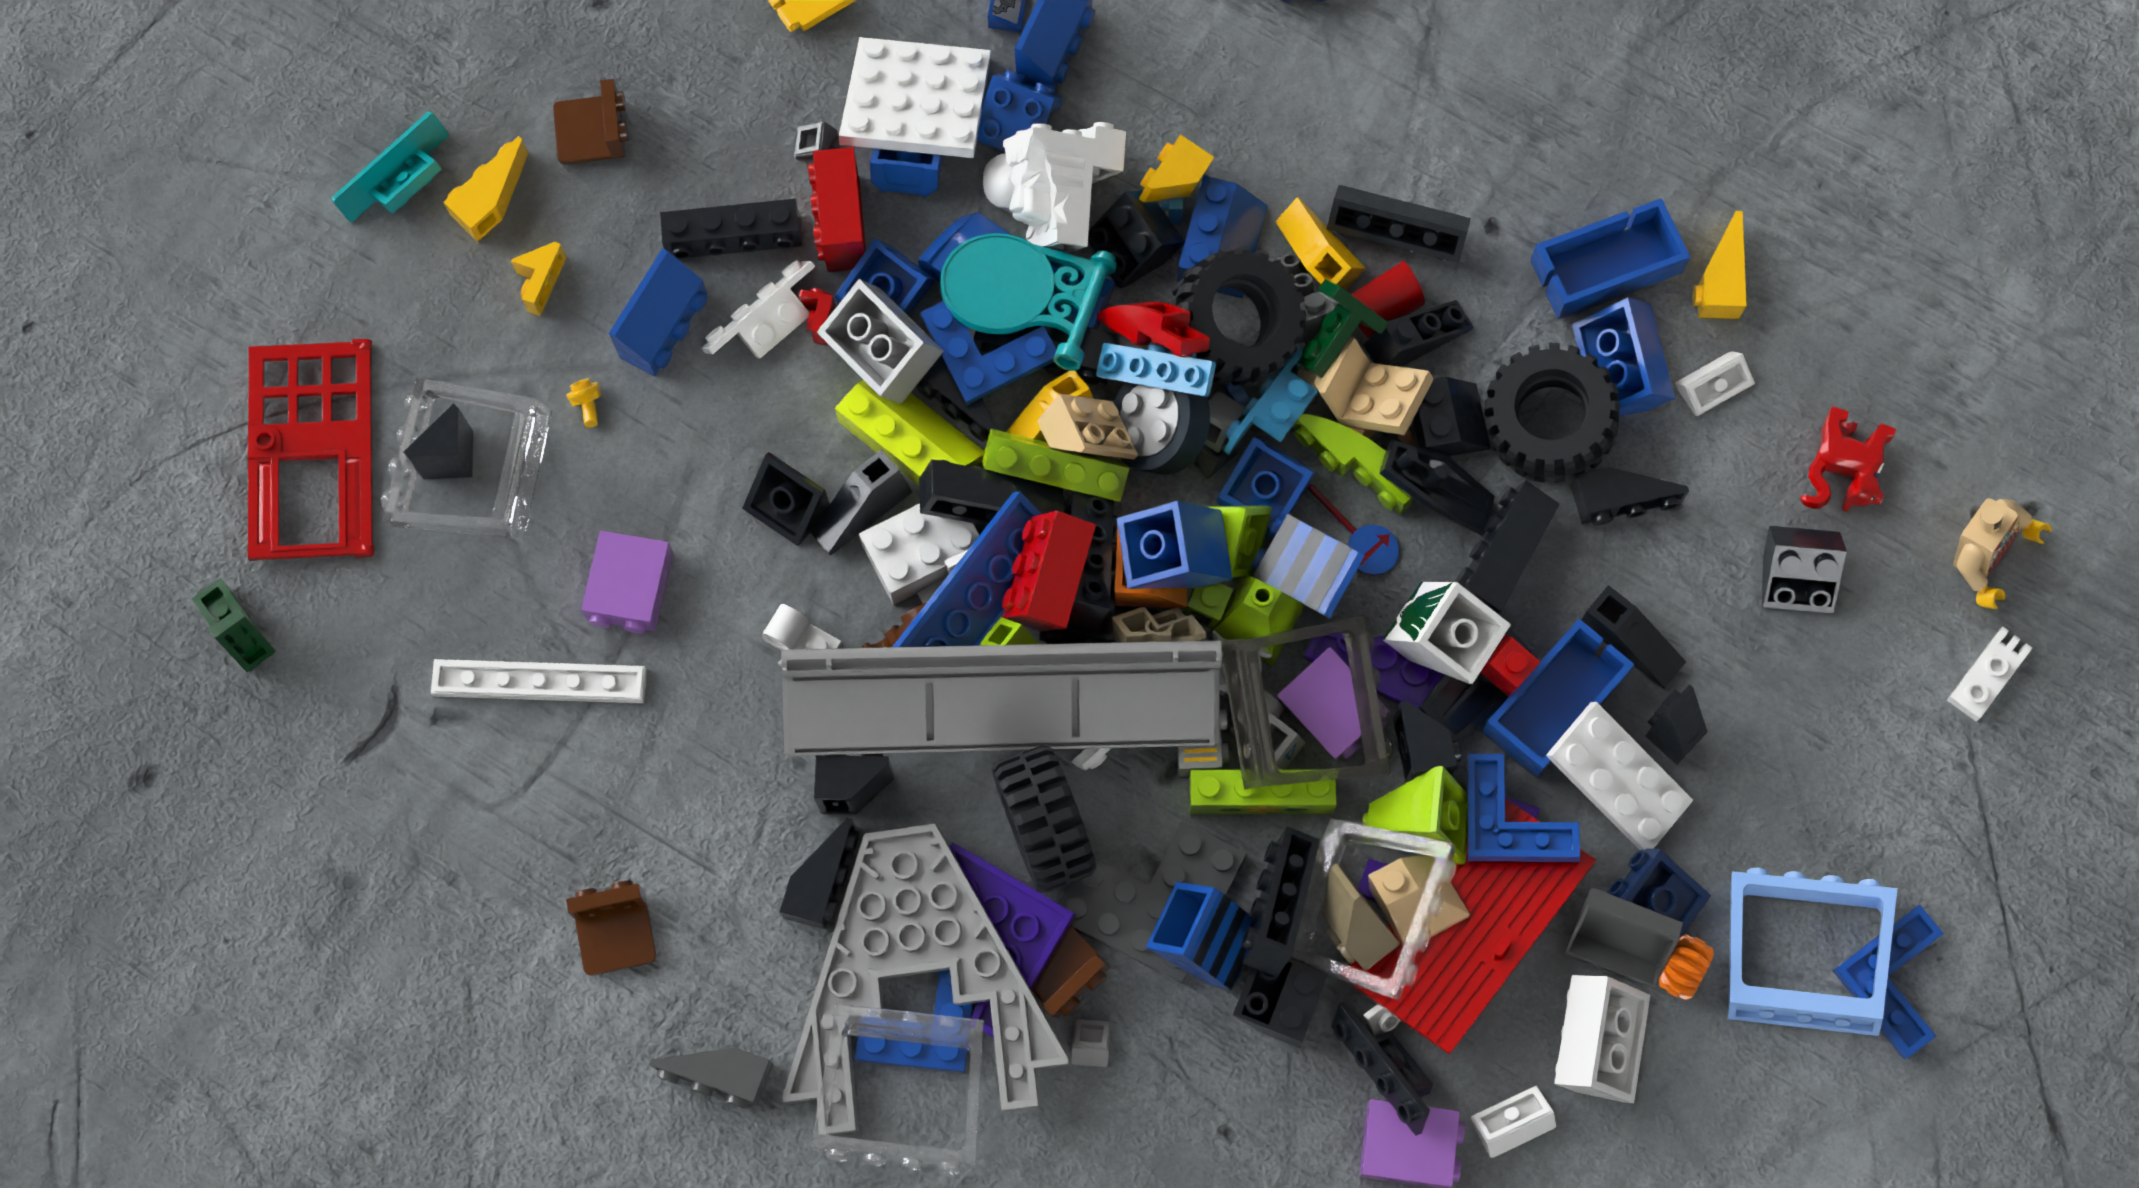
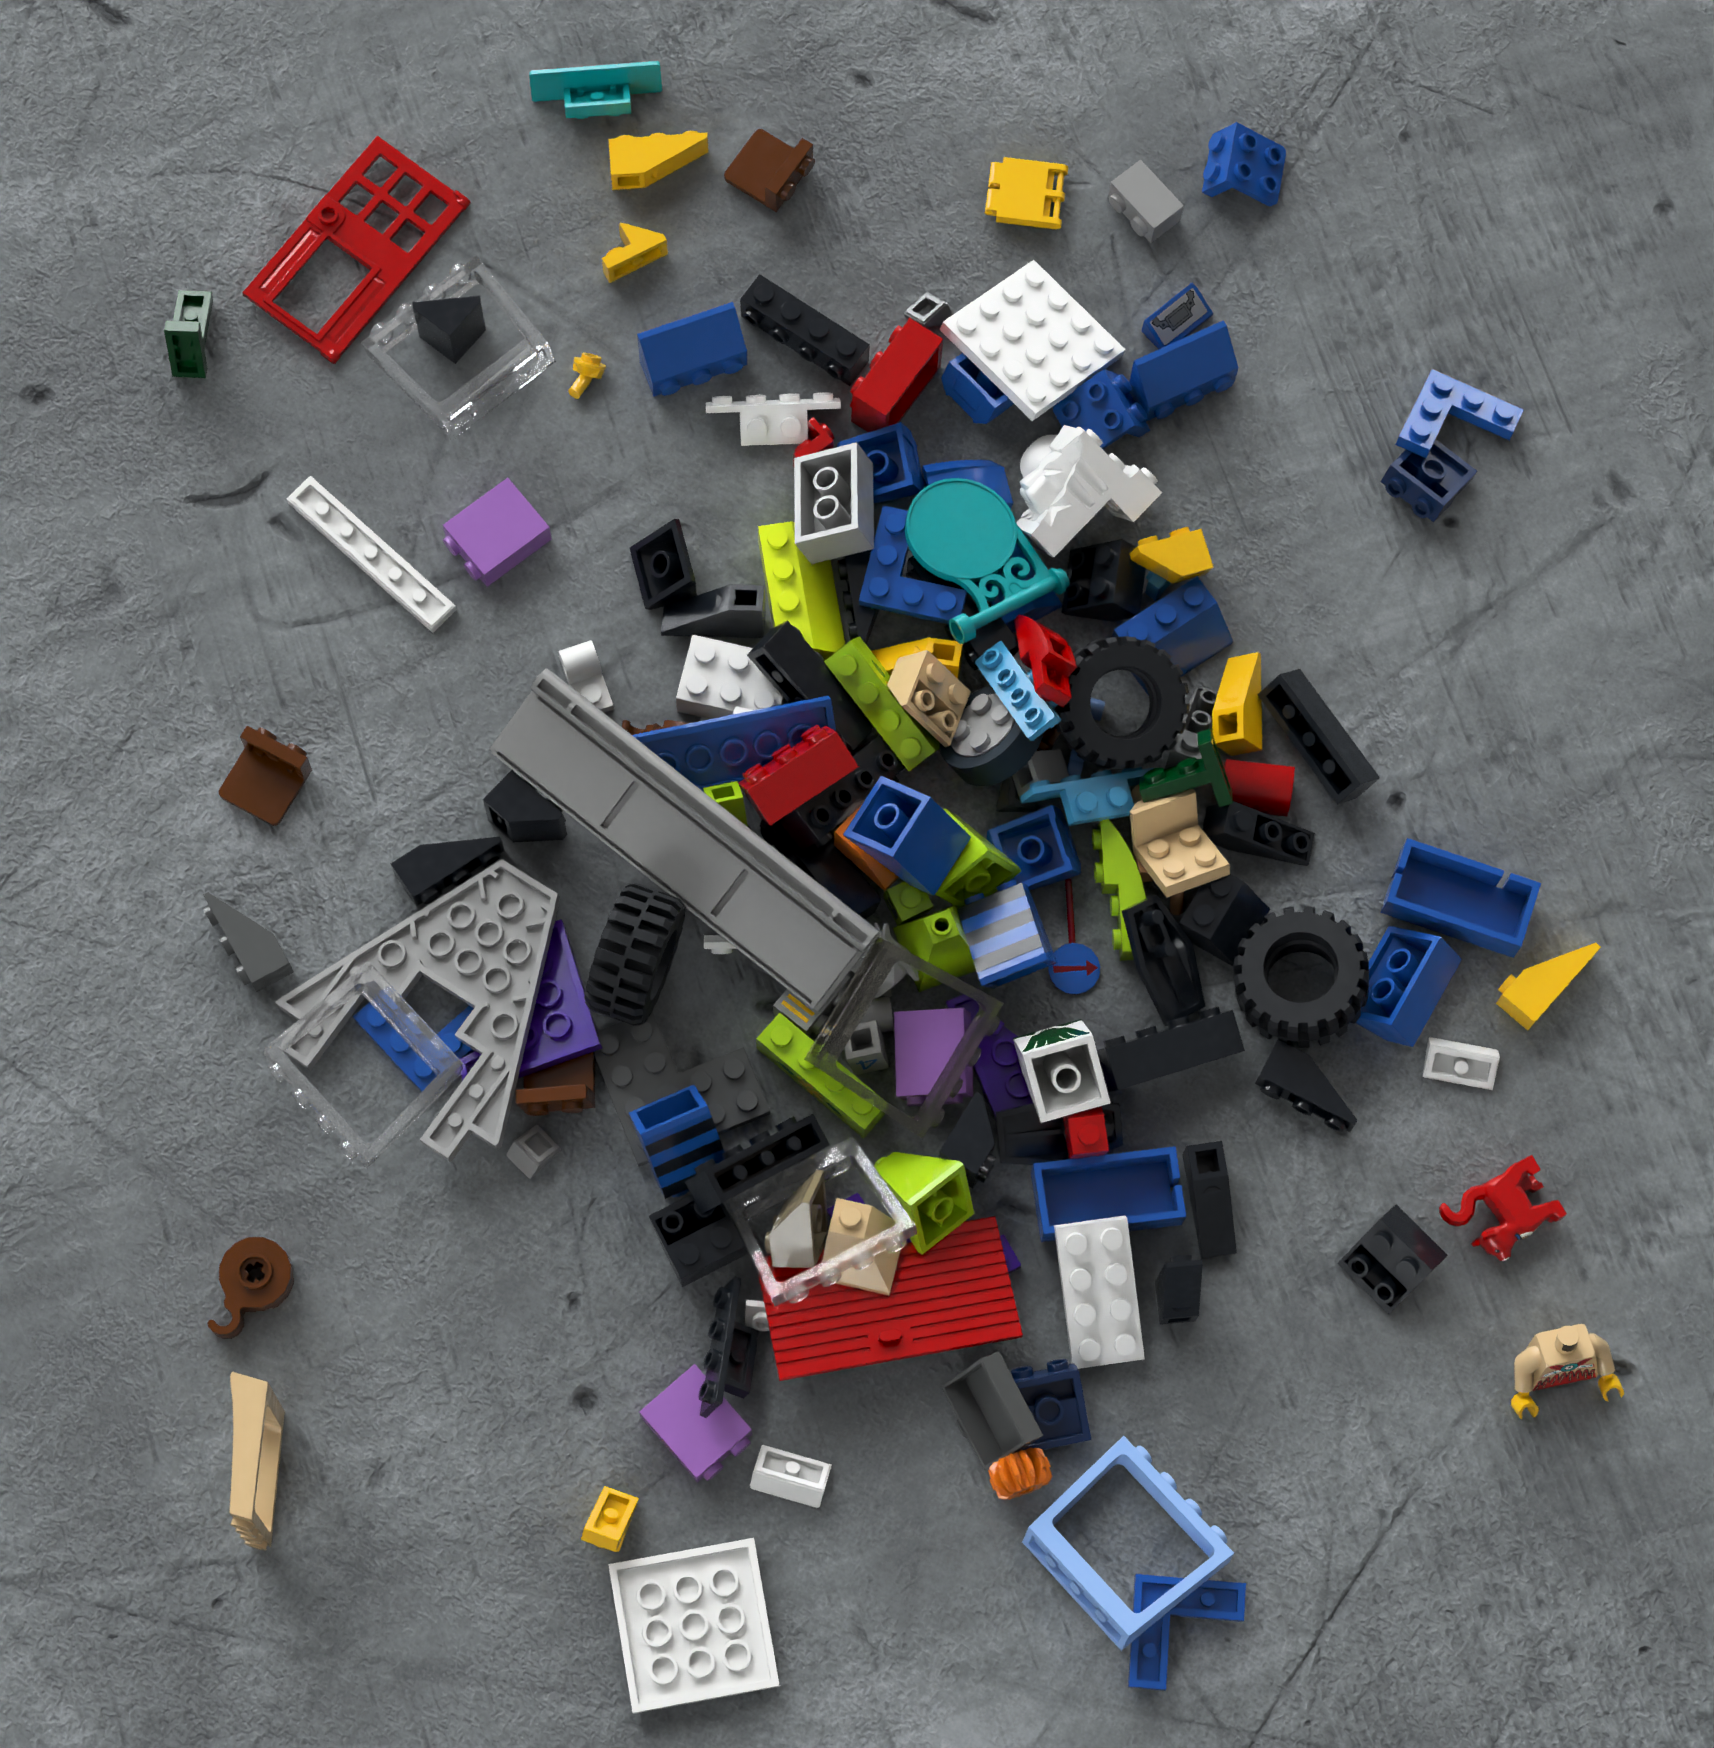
camera: 35 degrees right, 0 degrees up
dark tan slope [1112,606,1207,643] -> none
blue plate [1468,754,1580,862] -> none
white slope [1554,975,1650,1103] -> none
white hinge [1947,626,2032,721] -> none

